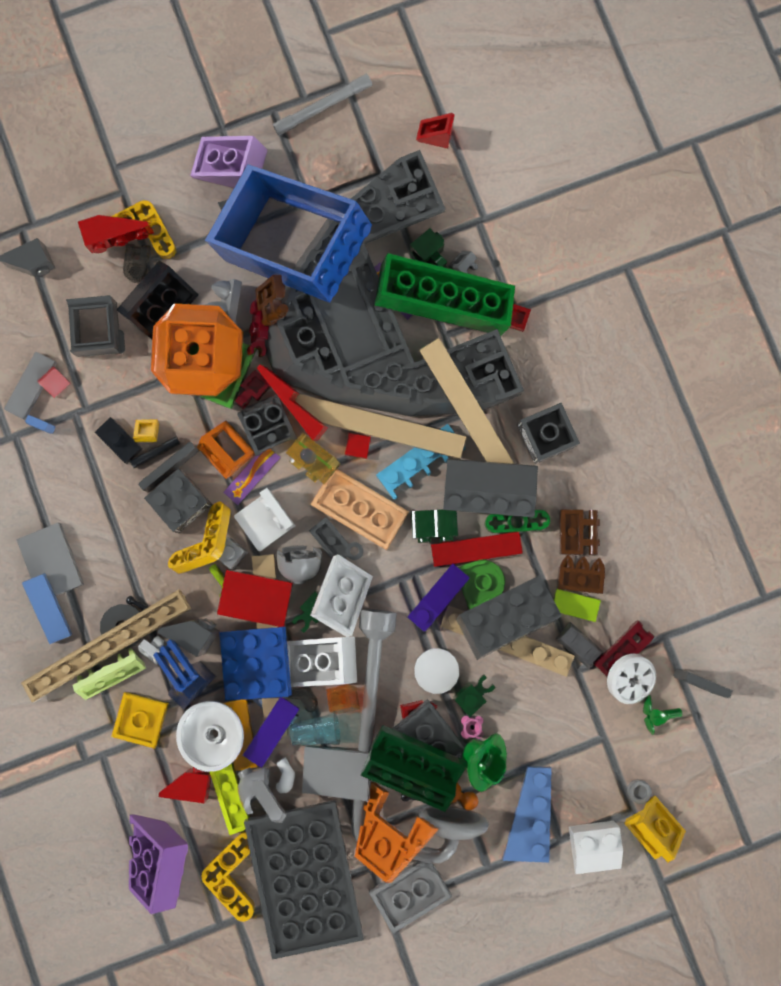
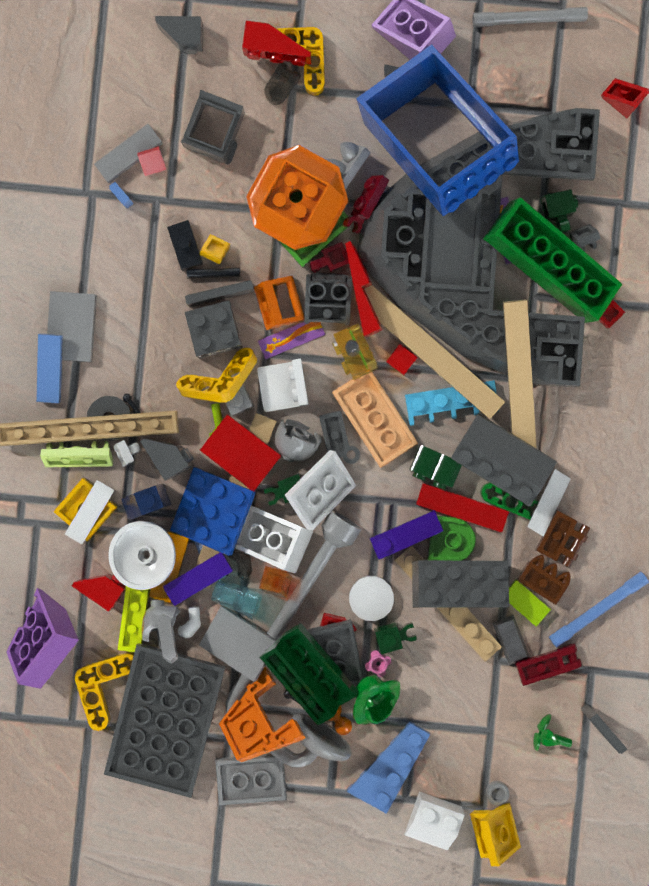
camera: 25 degrees right, 5 degrees up
black slope [116,261,199,340] -> none
blue tile [153,639,199,692] -> none
reddish brown plate [255,275,288,326] -> none
dark grey brick [517,402,580,464] -> none
white wheel [607,654,656,704] -> none
none -> white sticker [65,480,114,544]
none -> white sticker [527,469,571,537]
none -> medium blue piece [549,571,649,648]

